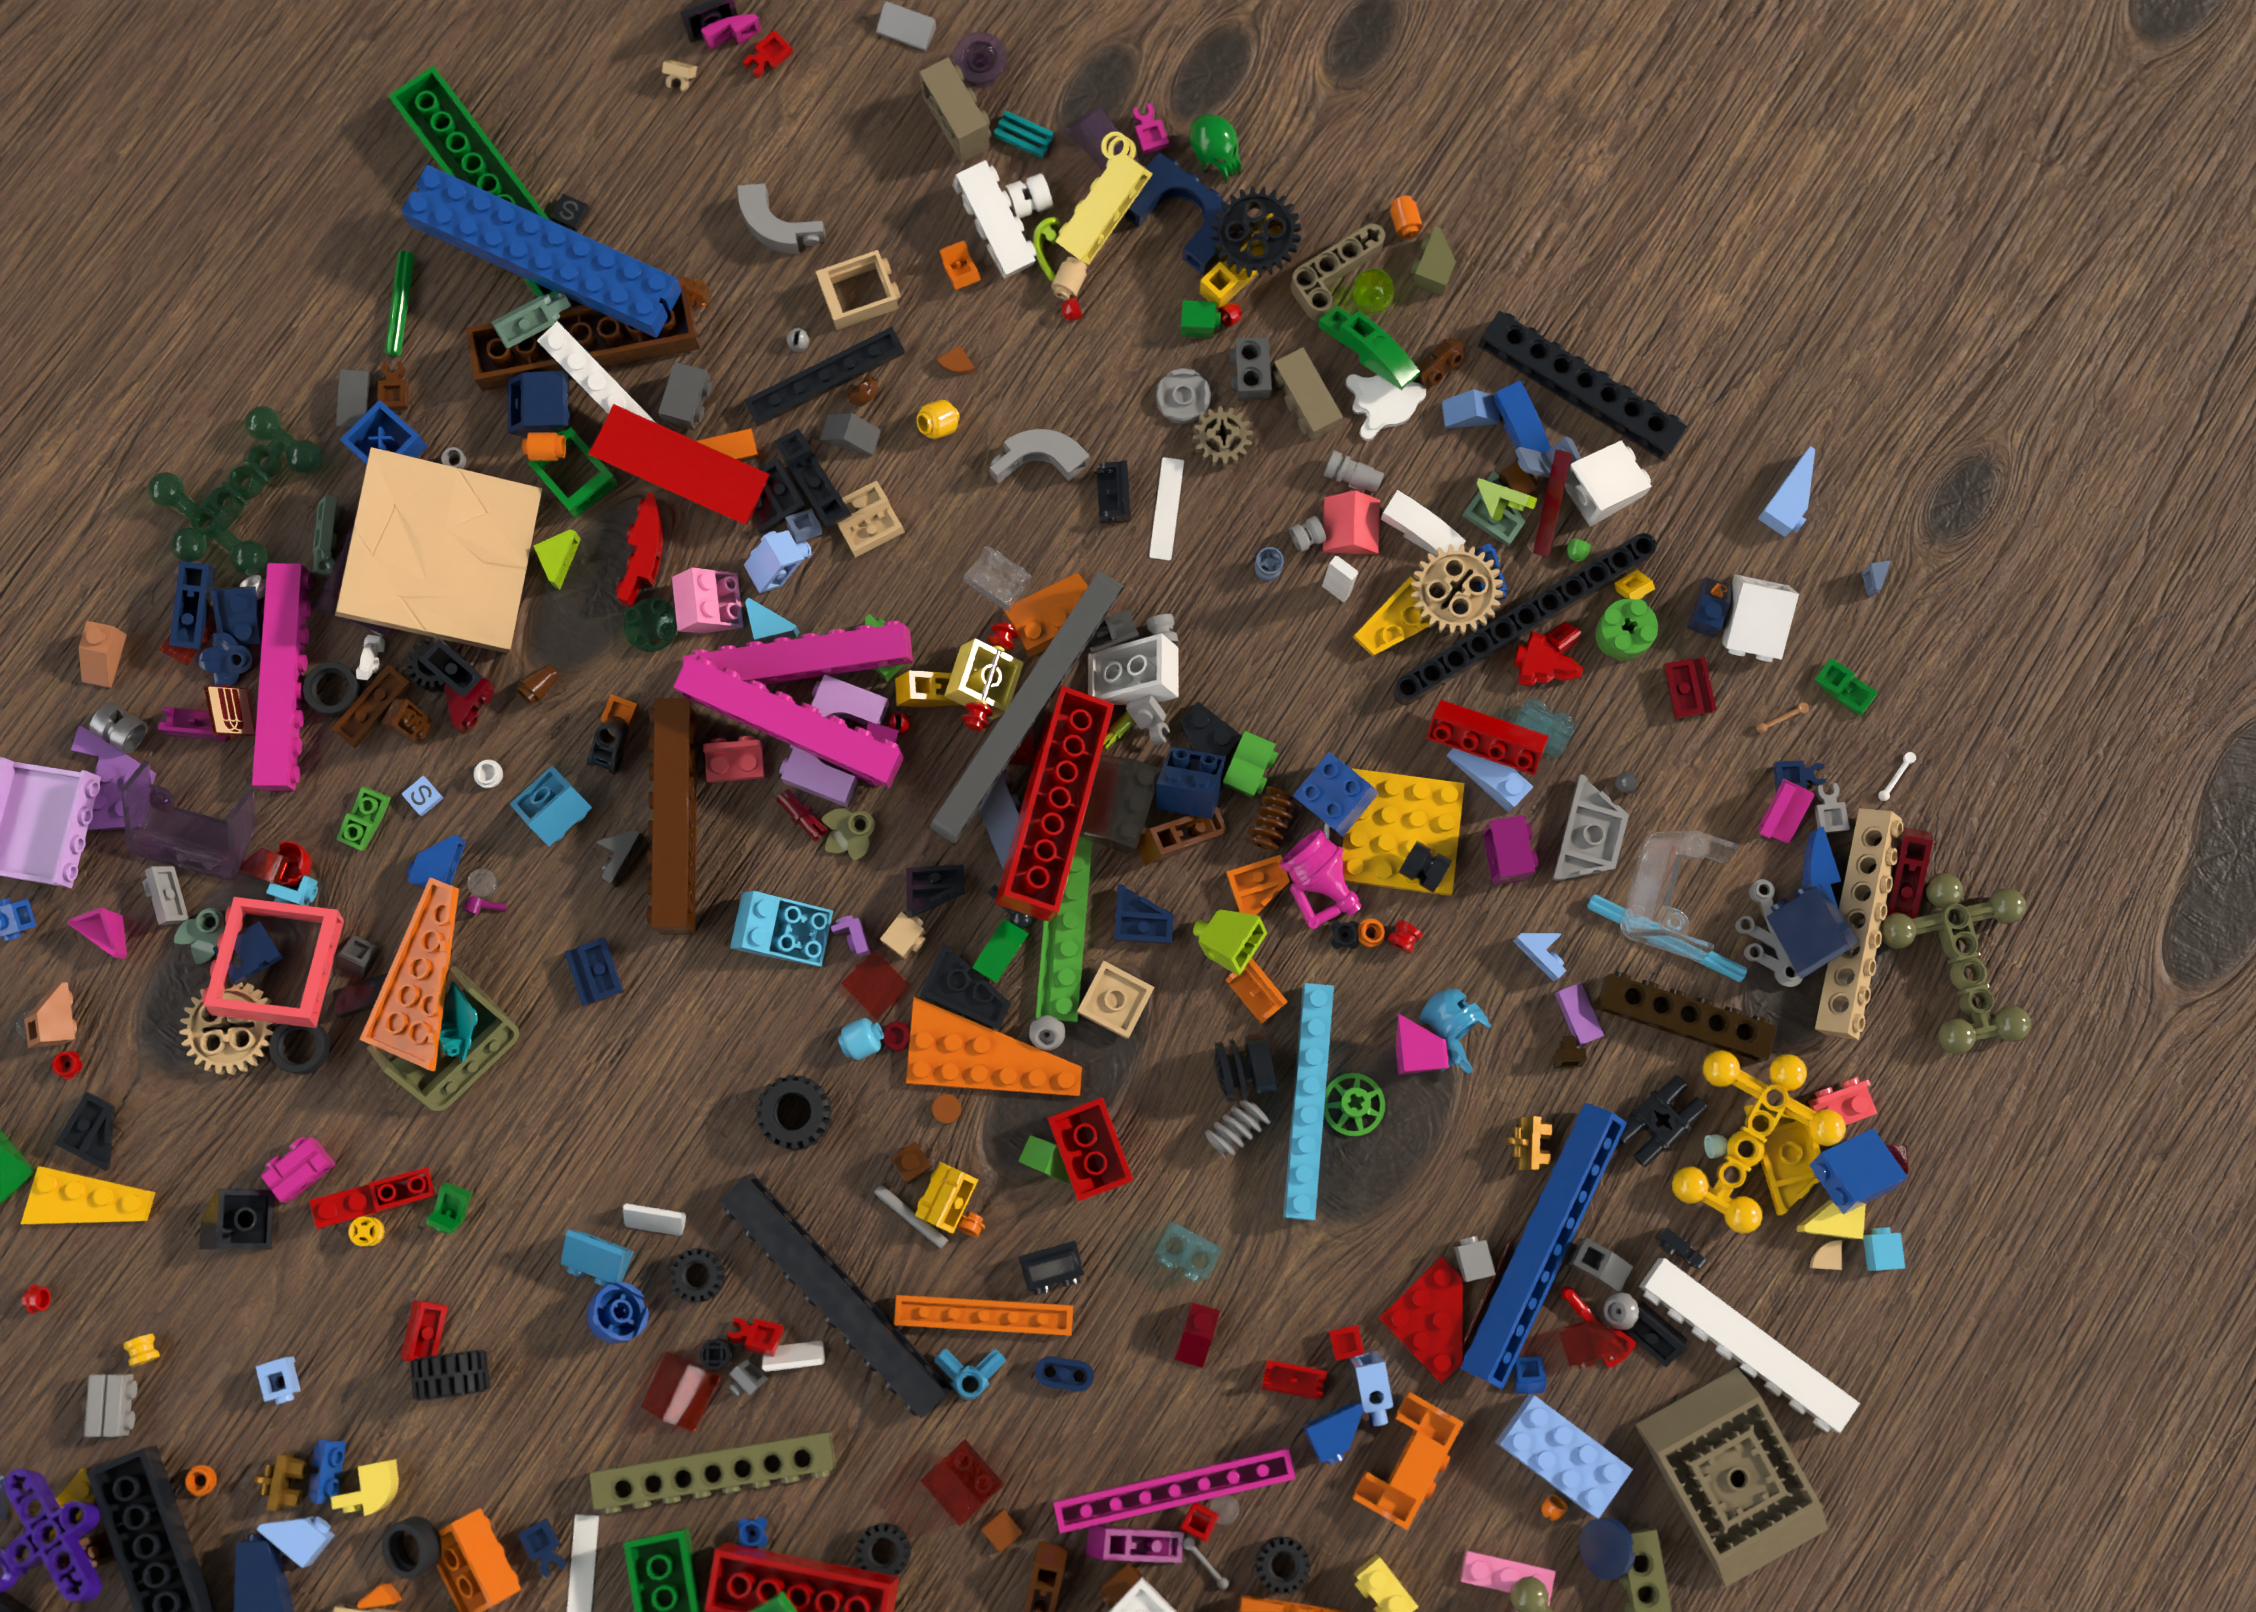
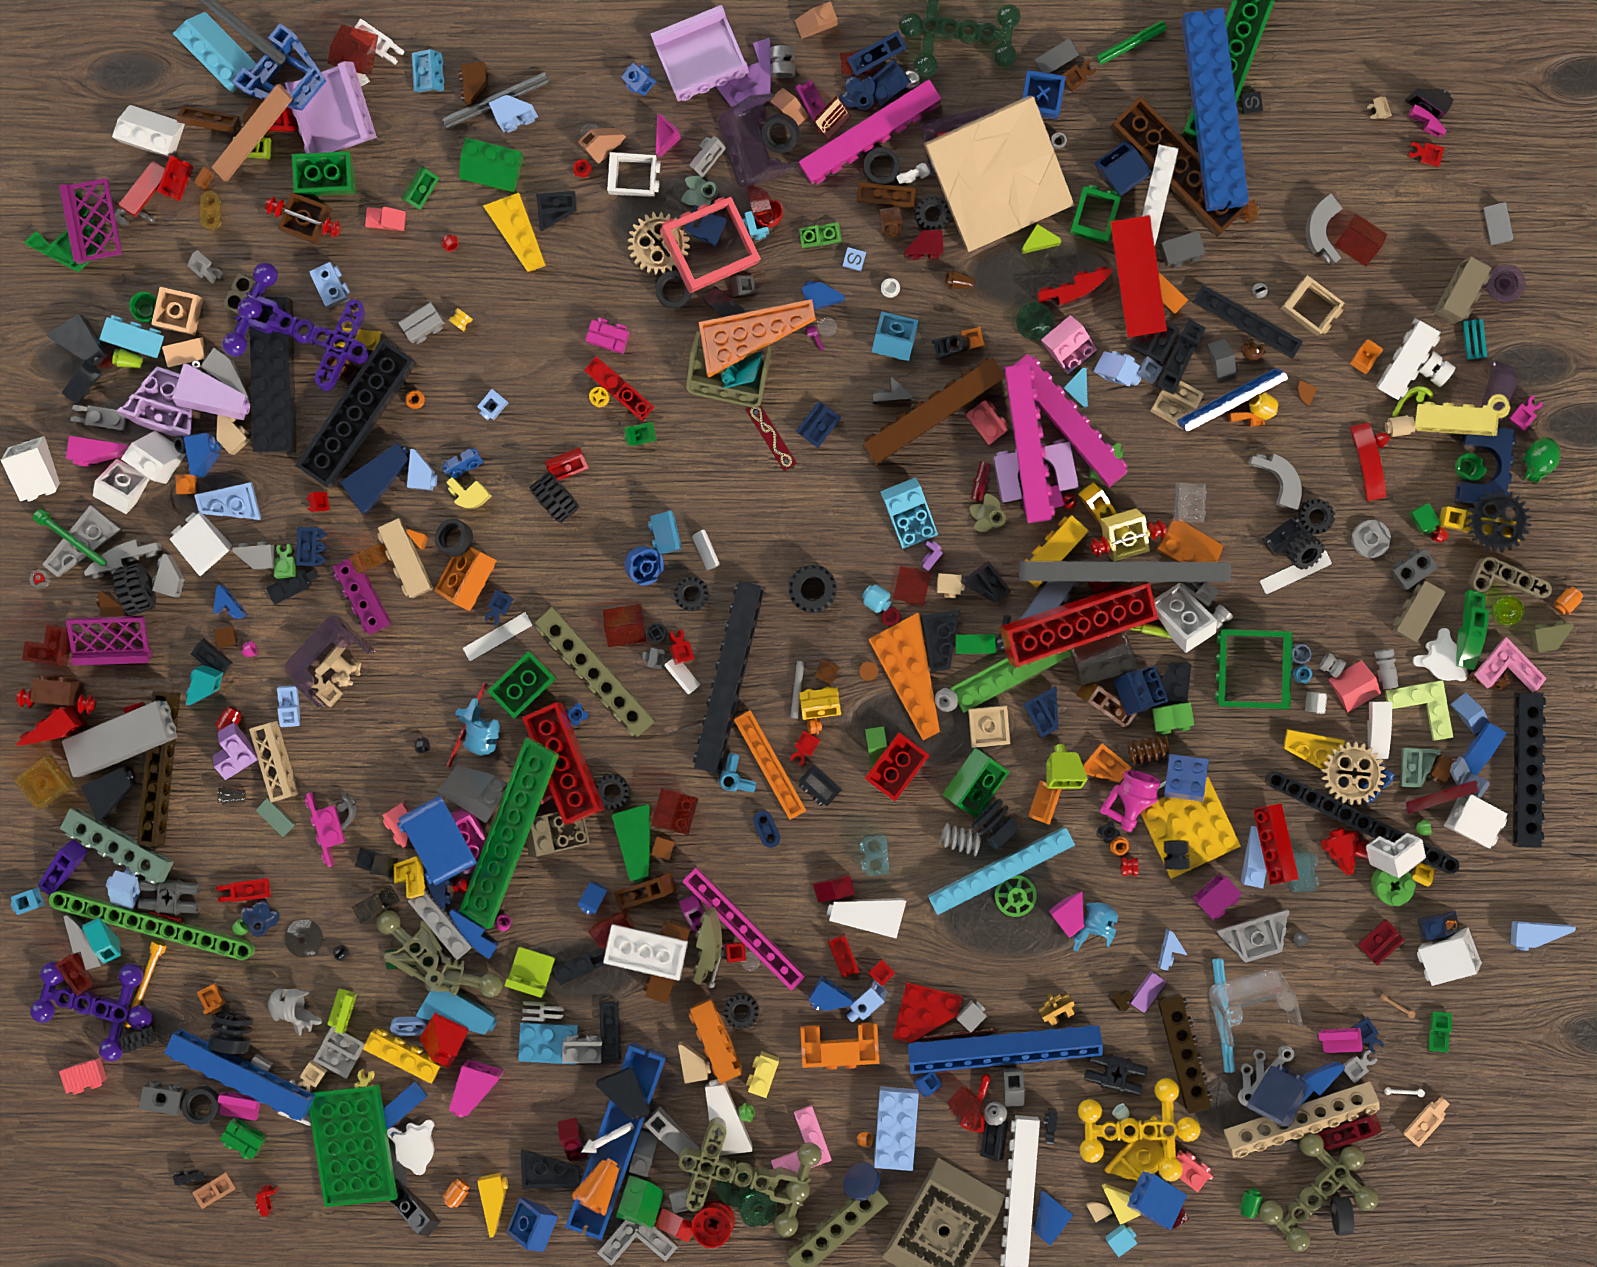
camera: 65 degrees right, 10 degrees up
black slope [199,1189,275,1250] -> none
pearl gold hips [254,1452,308,1511] -> none
sand green hinge [312,495,340,576] -> none
black slope [418,636,483,698] -> none
sand green hinge [491,292,571,349] -> none
orange brick [522,432,566,461] -> none
light grey plate [1126,694,1170,745] -> none
dark tan gear [1192,406,1253,468] -> none
lime slope [1477,478,1537,521] -> none
sand blue slope [1862,561,1890,598] -> none
none -> white window [607,152,660,197]
none -> green slope [612,803,651,883]
none -> olive slope [693,907,722,984]
none -> sticker [746,405,797,471]
none -> black tyre [761,114,800,153]
none -> nougat slope [769,88,809,126]
none -> red plate [790,730,820,766]
none -> white slope [827,898,906,938]
none -> green slope [942,748,1010,818]
none -> yellow brick [1018,515,1089,588]
none -> blue slope [1034,1189,1073,1246]
none -> tile [1177,368,1287,432]
none -> green window [1215,629,1293,709]
none -> orange slope [1227,413,1265,427]
none -> green brick [1240,1188,1263,1218]
none -> black tyre [1286,533,1324,570]
none -> dark azure plate [1293,665,1312,683]
none -> black tyre [1298,499,1335,534]
none -> black tyre [1331,1197,1354,1235]
none -> clear red slope [1334,213,1388,267]
none -> red slope [1350,422,1386,501]
none -> white brick [1366,833,1426,878]
none -> yellowish green plate [1384,680,1453,741]
none -> light nougat hinge [1403,1097,1450,1147]
none -> green hair [1455,453,1487,482]
none -> bright pink plate [1474,637,1547,693]

